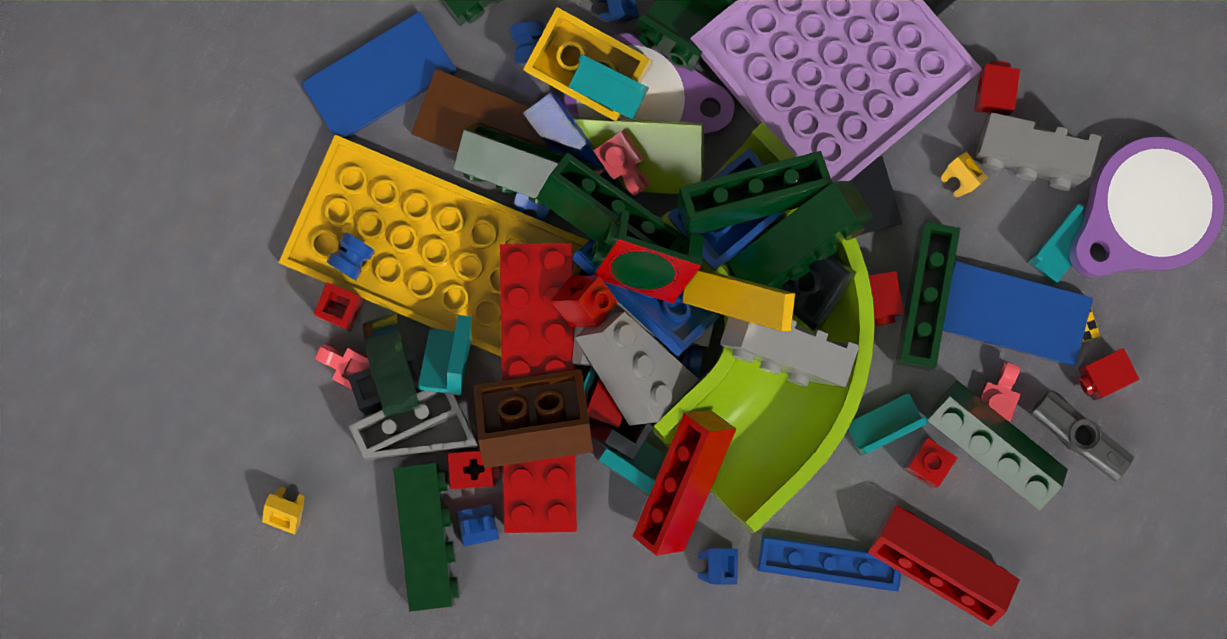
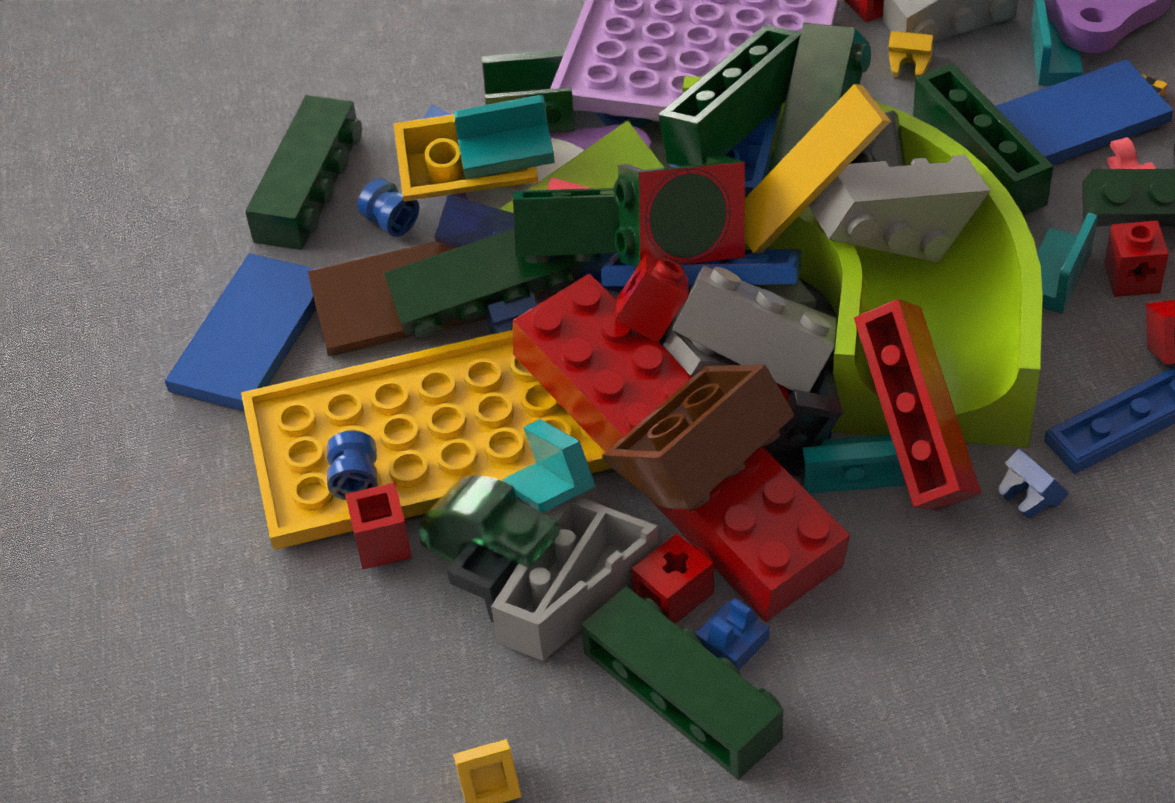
camera: 30 degrees left, 35 degrees down
coral plate [314,343,381,389] -> none

